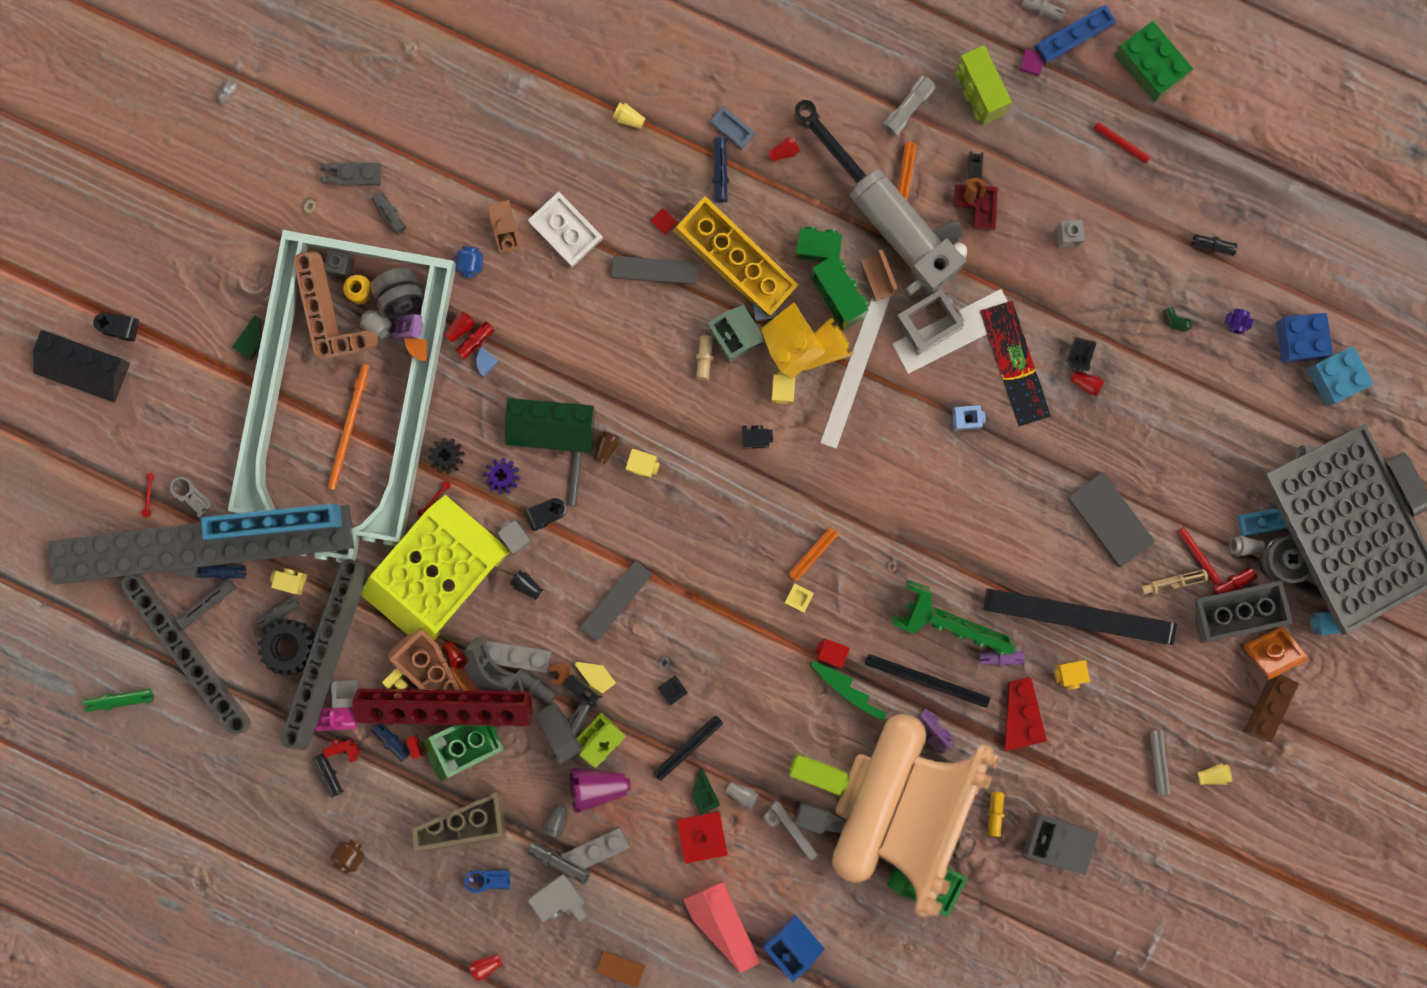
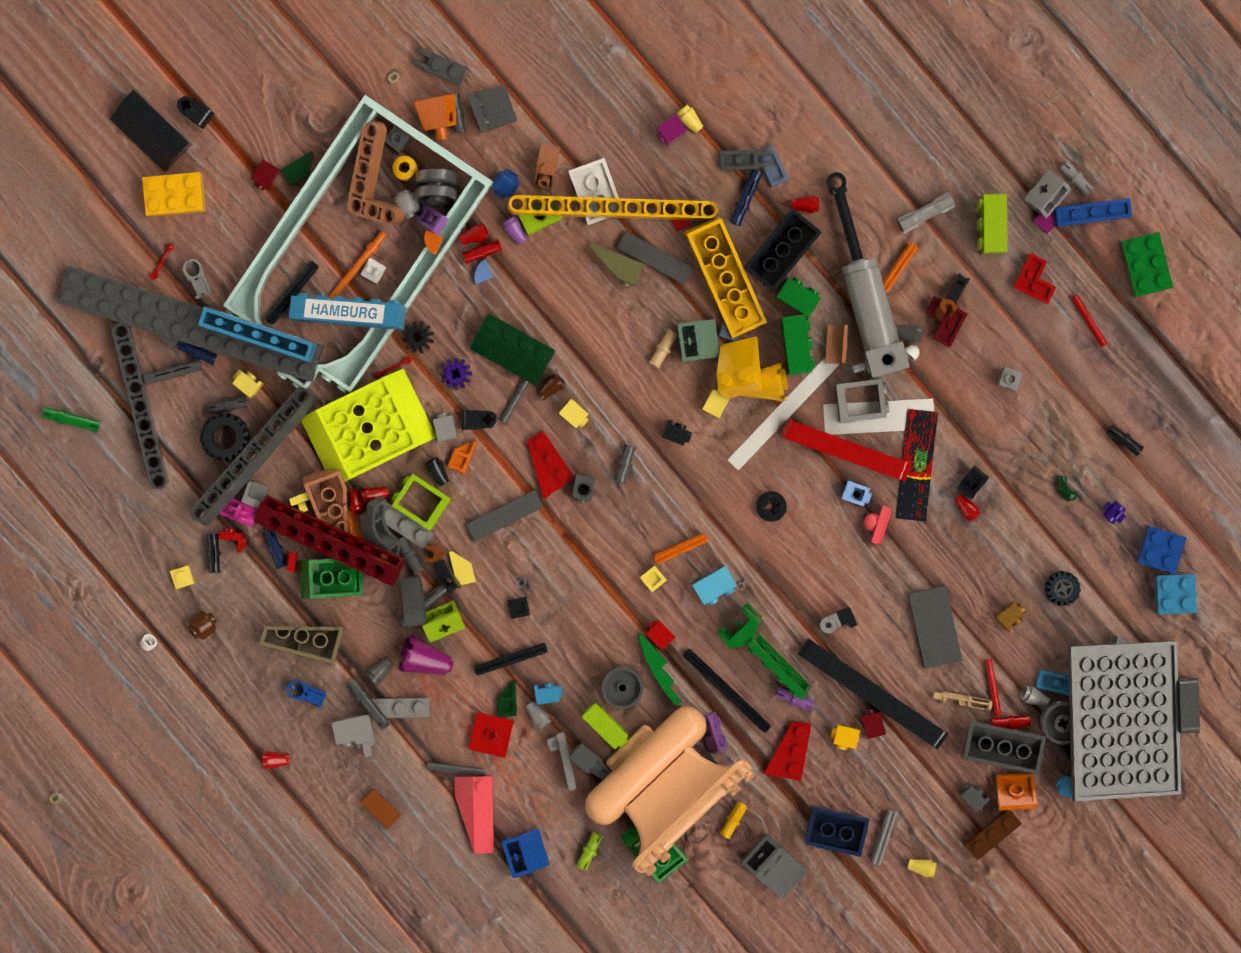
camera: 25 degrees right, 5 degrees up
none -> white hinge [140,634,157,651]
none -> yellow brick [142,172,206,217]
none -> light yellow plate [170,565,195,589]
none -> dark red brick [251,159,281,191]
none -> black axle [265,261,319,325]
none -> dark azure brick [289,293,406,330]
none -> white tile [360,258,387,284]
none -> red cone [360,486,389,506]
none -> lime window [391,474,452,531]
none -> orange torso [414,94,456,141]
none -> dark grey bar [427,762,485,776]
none -> orange tile [447,440,478,474]
none -> dark grey bracket [468,85,517,133]
none -> medium lavender cone [502,215,528,245]
none -> yellow beam [507,195,718,221]
none -> lime brick [519,201,563,236]
none -> red wing [527,431,575,499]
none -> dark azure brick [534,682,563,705]
none -> dark grey brick [572,474,595,504]
none -> lime pin [576,831,604,871]
none -> olive slope [589,243,644,288]
none -> dark grey wheel [601,666,643,709]
none -> dark grey pin [614,444,636,484]
none -> magenta brick [656,114,687,147]
none -> medium azure brick [692,566,737,606]
none -> dark grey hinge [720,149,774,170]
none -> black slope [744,208,822,293]
none -> black gear [756,491,787,522]
none -> red beam [781,419,911,482]
none -> dark blue brick [804,804,870,857]
none -> leg [820,606,857,634]
none -> dark red brick [861,709,886,739]
none -> coral tile [864,506,892,545]
none -> dark grey brick [959,782,990,813]
none -> pearl gold brick [995,602,1026,632]
none -> red plate [1013,253,1056,305]
none -> light grey brick [1024,170,1071,219]
none -> black wheel [1045,571,1081,606]

